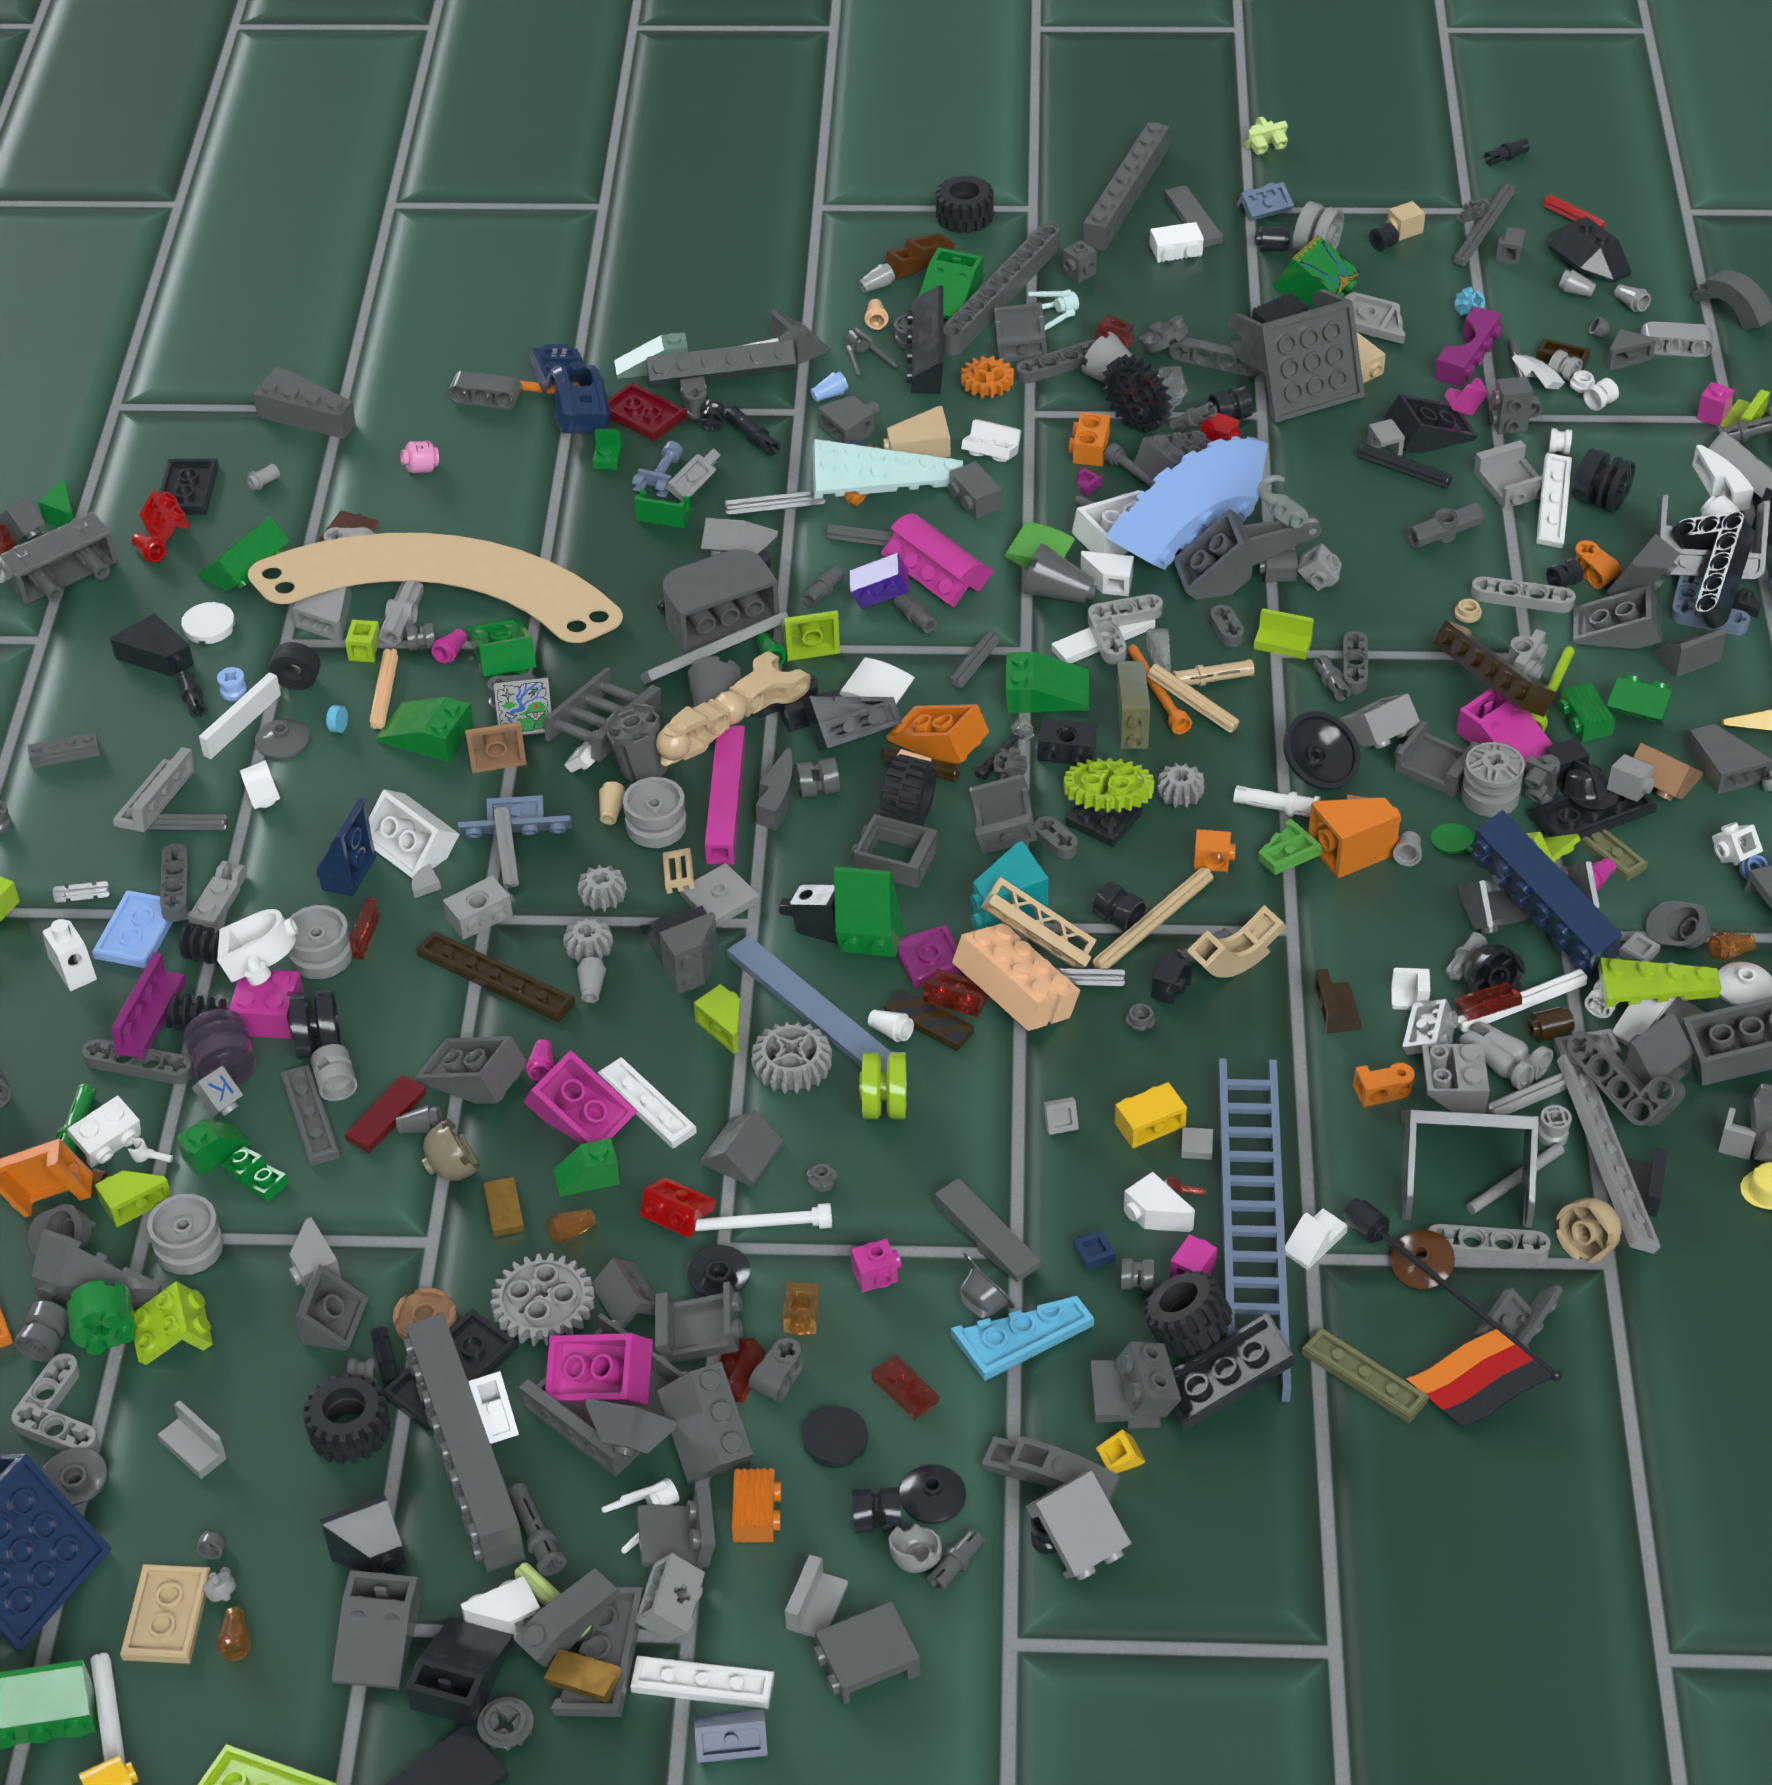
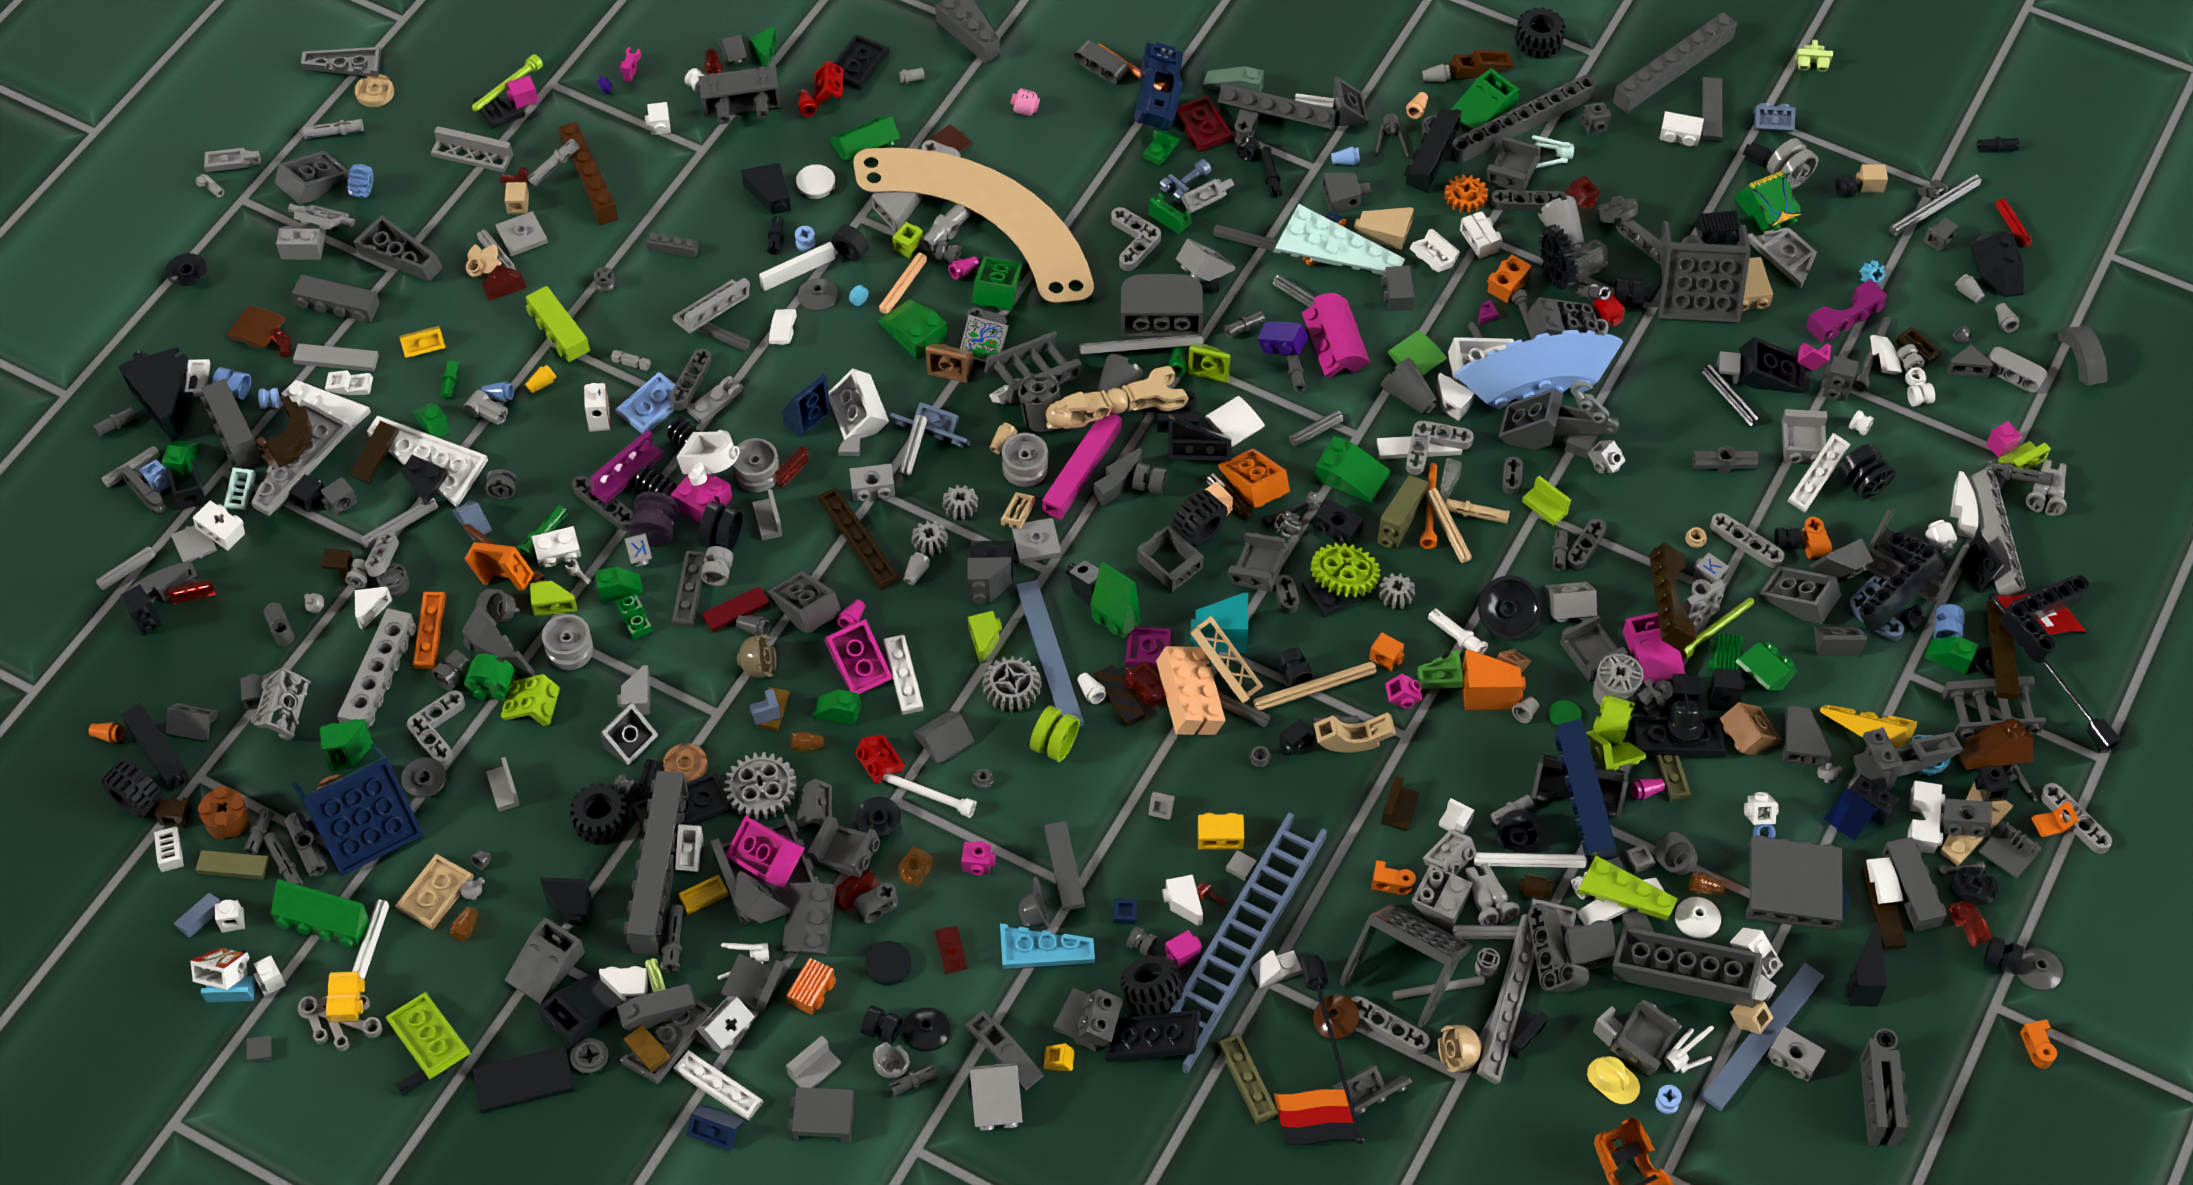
camera: 25 degrees right, 10 degrees up
clear red tile [1455,982,1523,1021] -> none
light grey brick [1607,754,1655,802] -> none
none -> yellow tile [678,875,729,915]
none -> sand blue panel [750,689,781,725]
none -> light grey panel [752,489,783,541]
none -> light grey beam [1111,207,1161,271]
none -> dark pink brick [1385,674,1422,709]
none -> white brick [1460,211,1502,259]
none -> lime brick [1593,695,1635,745]
none -> light grey brick [1693,552,1729,584]
none -> black brick [1707,668,1745,711]

